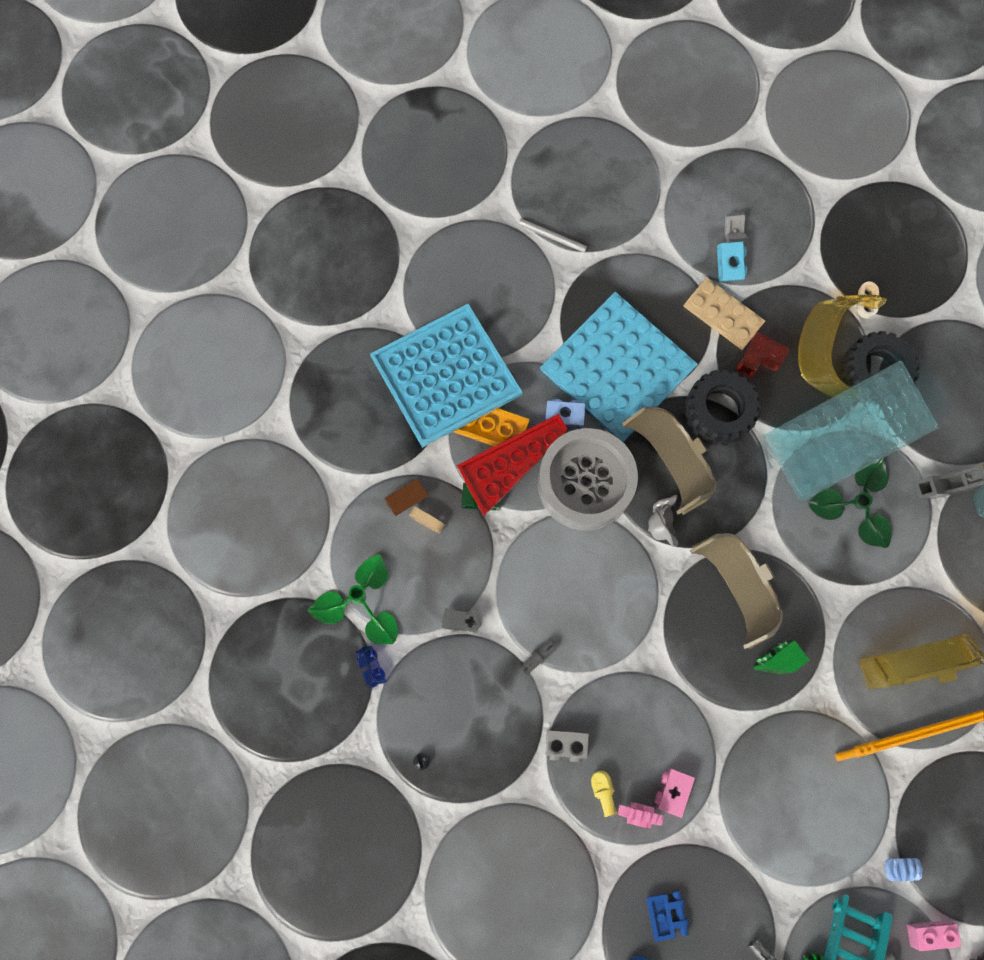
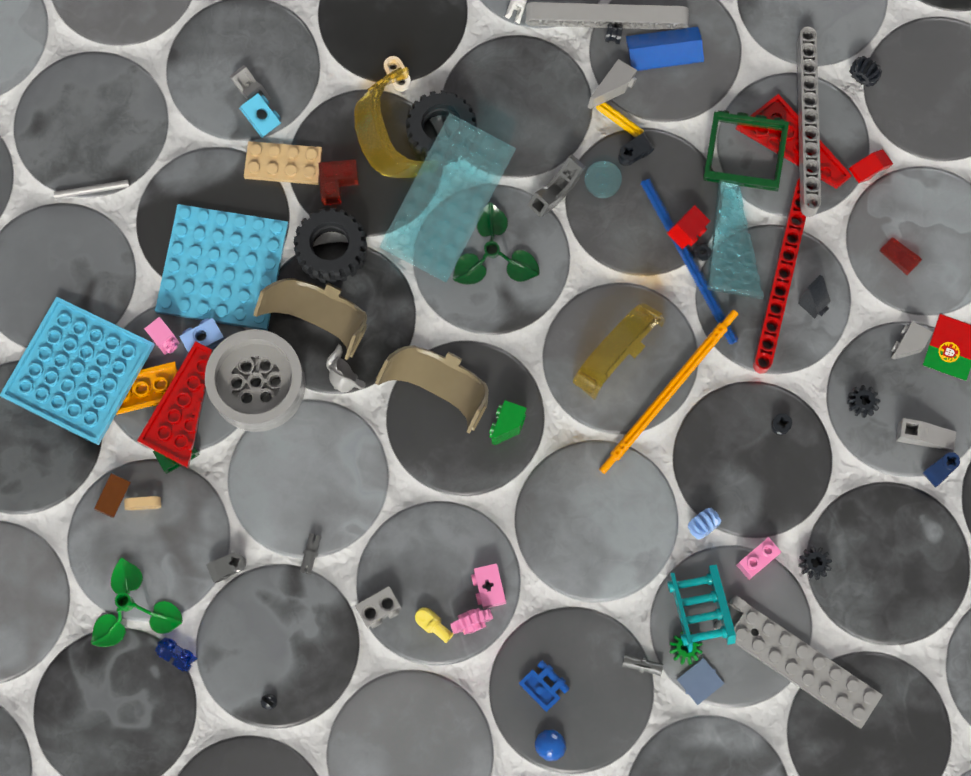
camera: 30 degrees left, 0 degrees up
none -> bright pink brick [144,317,180,355]

